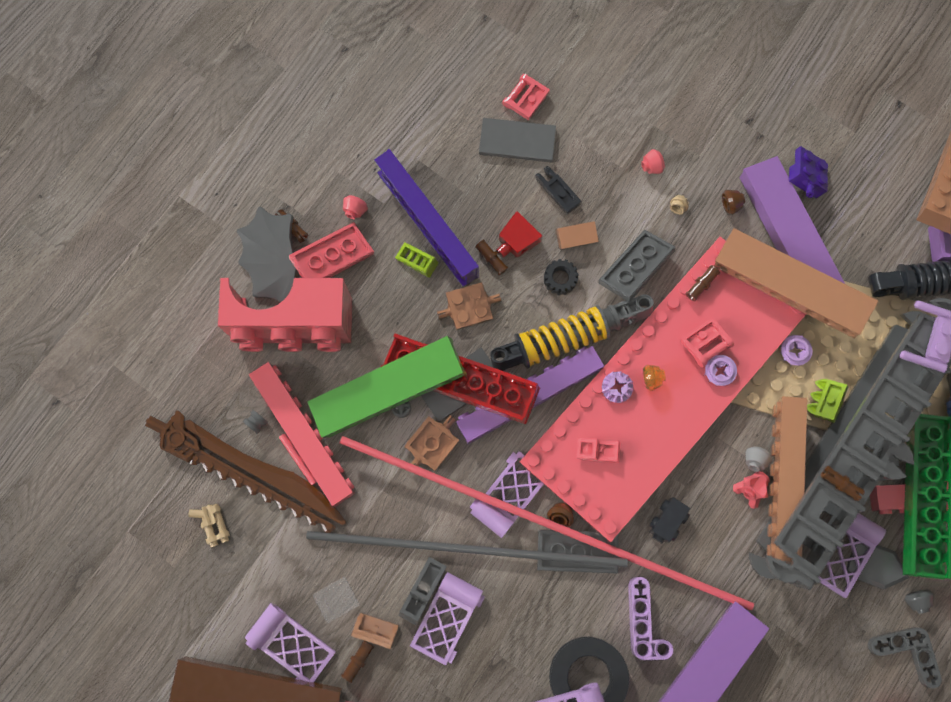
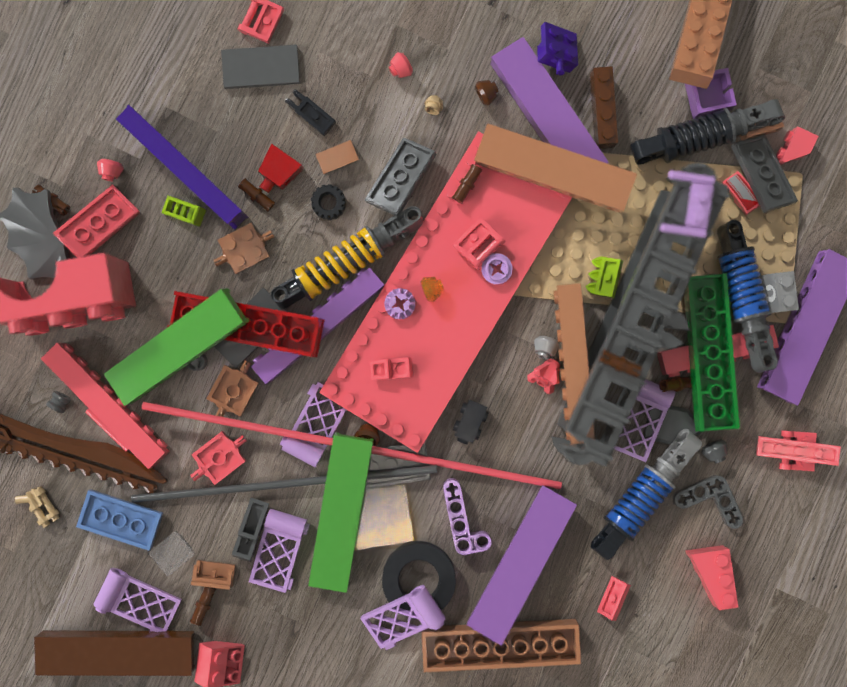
camera: 10 degrees left, 10 degrees up
lavender gear [780,335,812,366] -> none
none -> medium blue plate [76,489,163,551]
none -> coral plate [190,431,247,485]
none -> bright green tile [308,432,374,593]
none -> clear yellow piece [355,483,414,550]
none -> reddish brown brick [590,66,618,149]
none -> piece [591,429,702,560]
none -> reddish brown pin [659,376,692,392]

